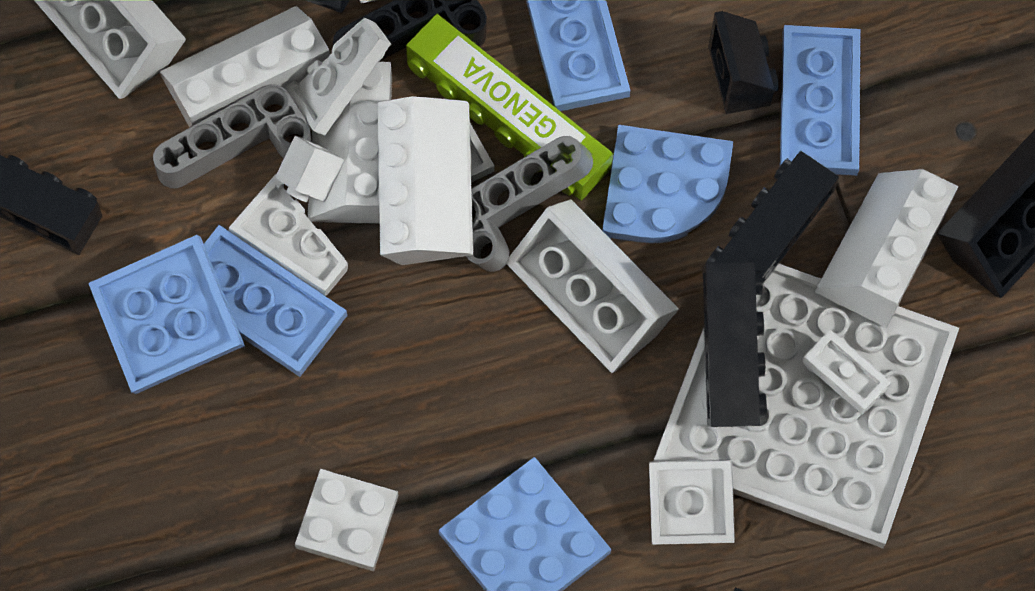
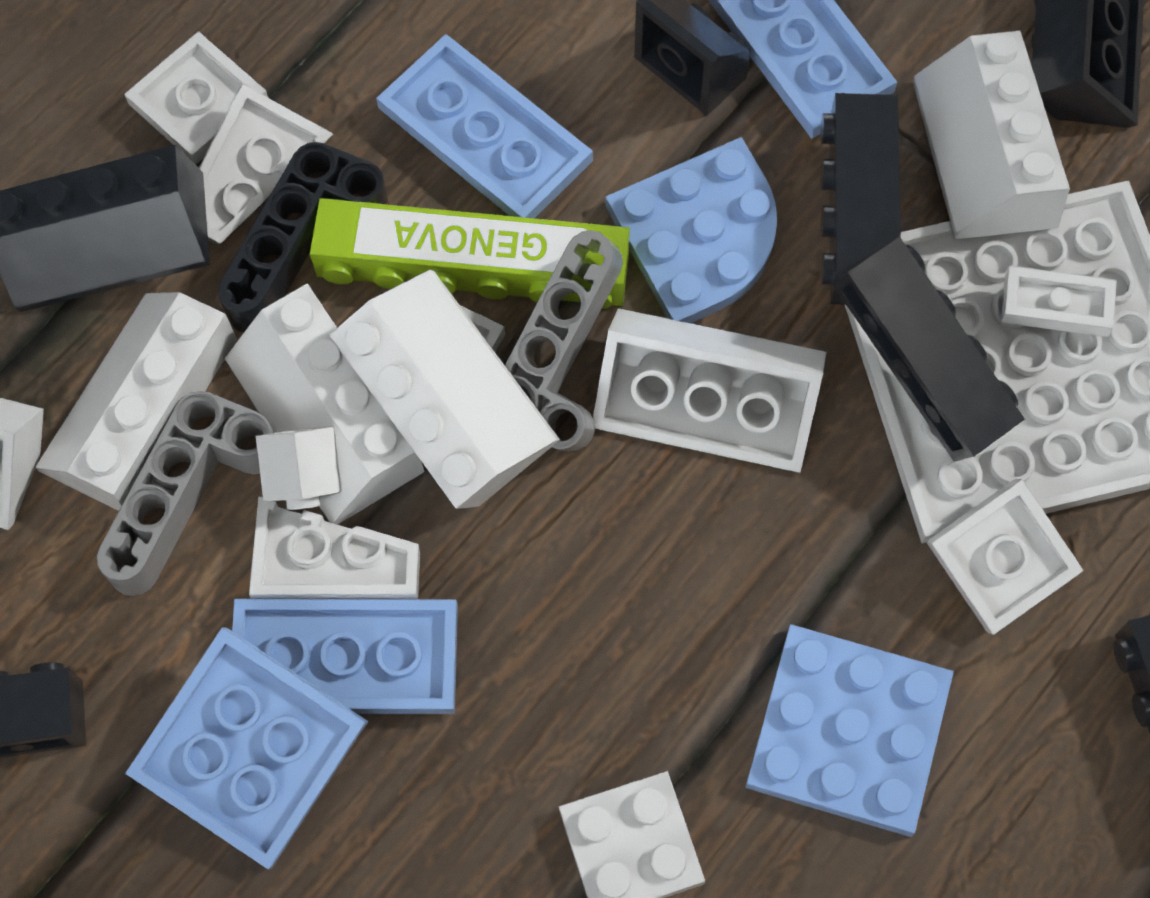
camera: 30 degrees left, 0 degrees up
white wing [285,18,391,136] -> none

